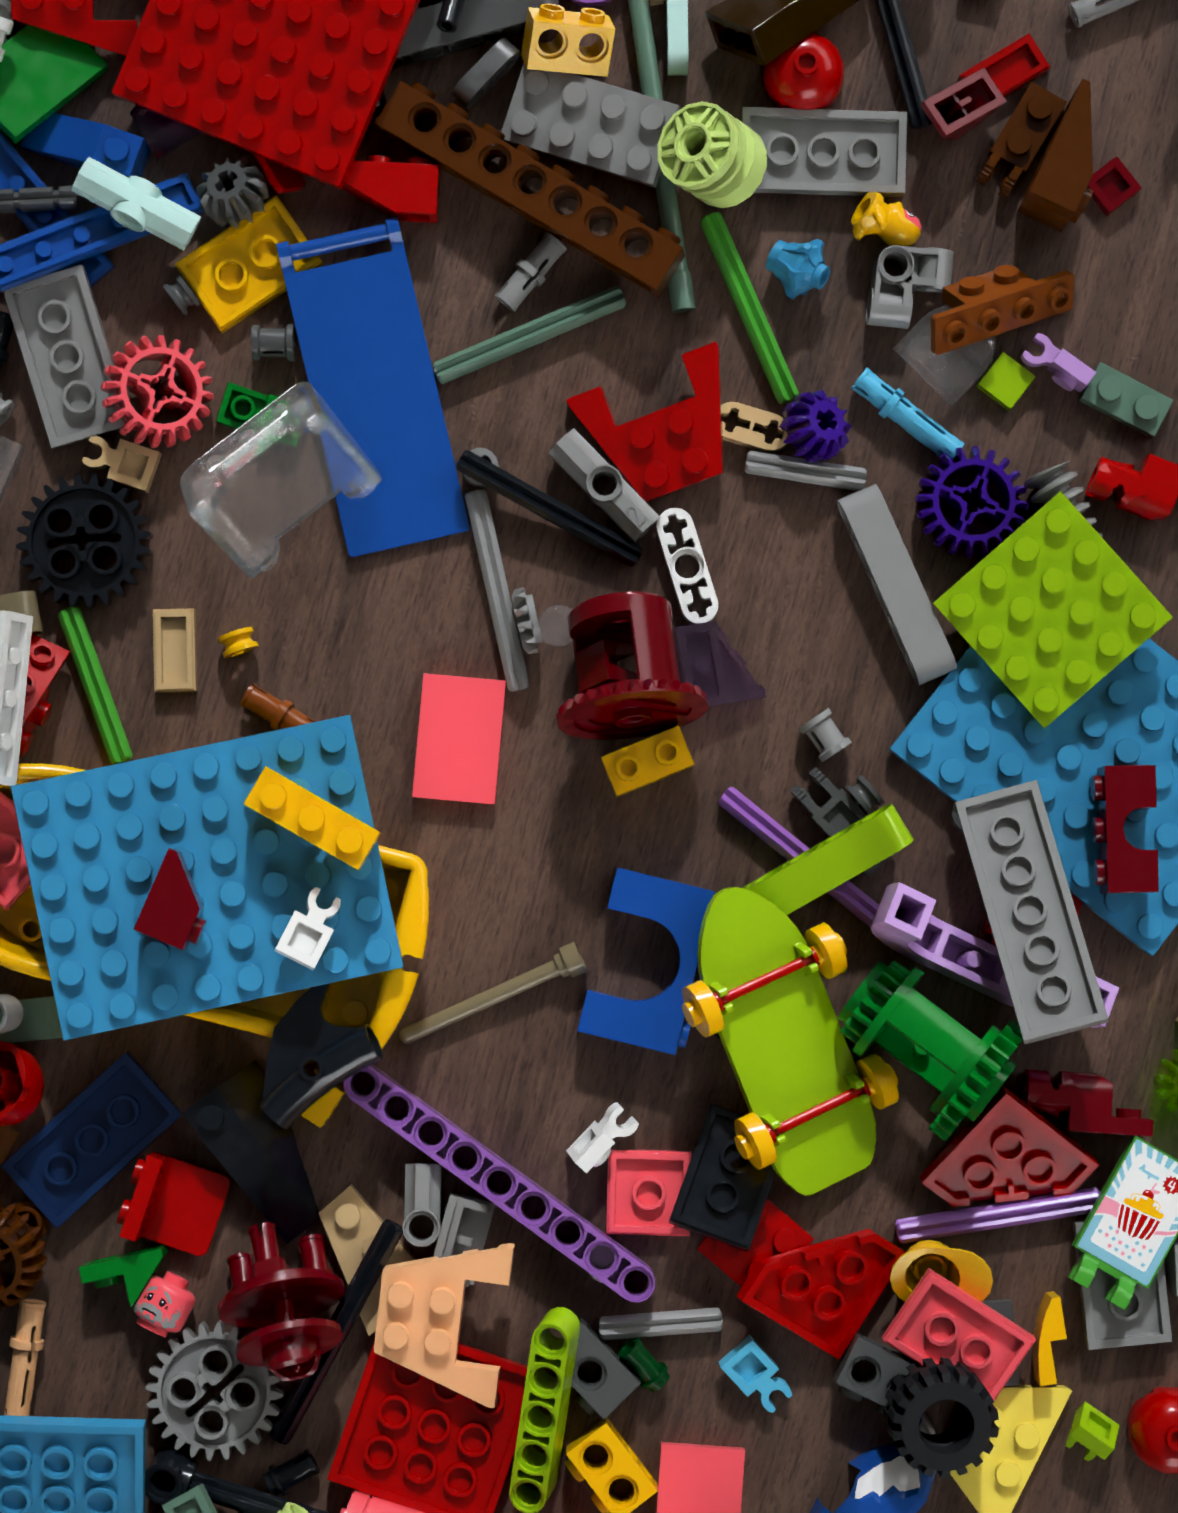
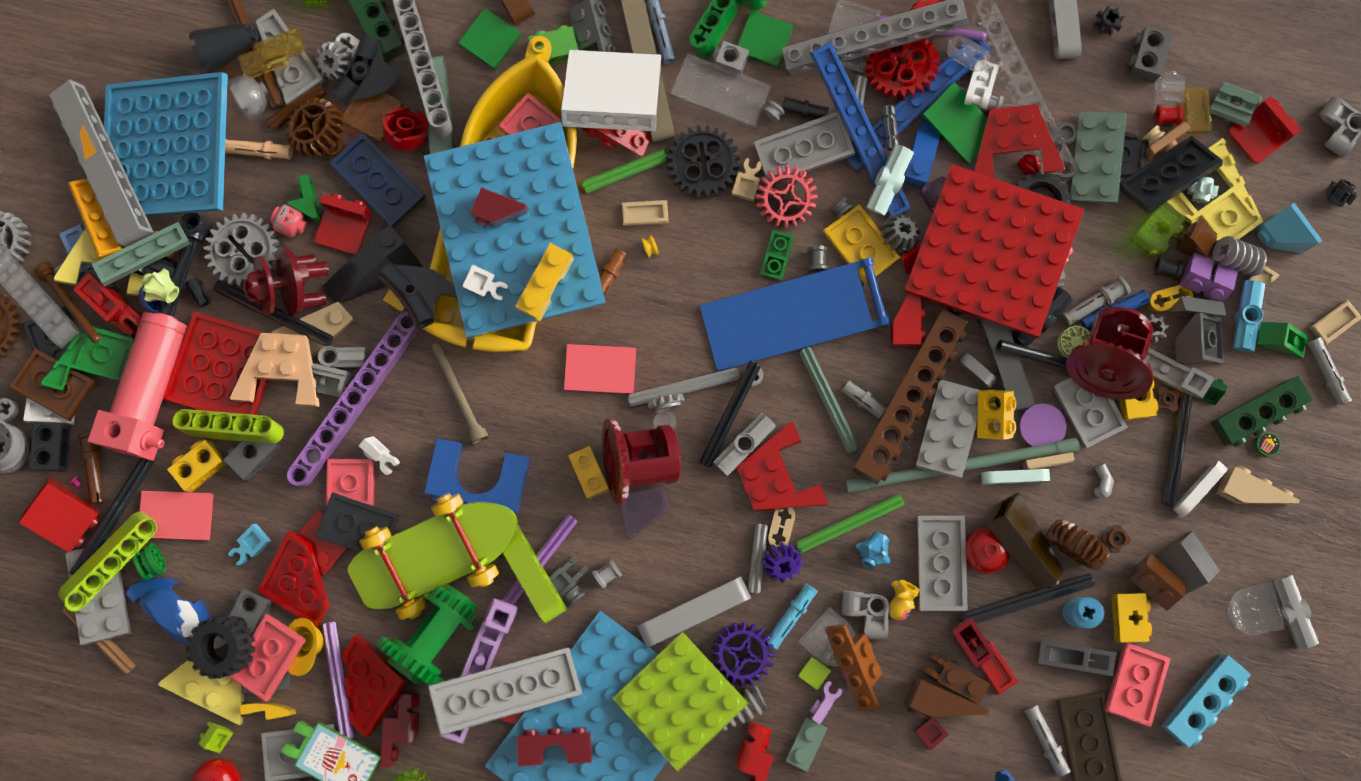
camera: 90 degrees right, 5 degrees down
clear windscreen [180,382,382,579] -> none
light grey axle [599,1307,723,1340] -> none
dark green pin [618,1337,670,1392] -> none
white beam [656,508,718,626] -> none
yellowish green wheel [657,101,767,208] -> none

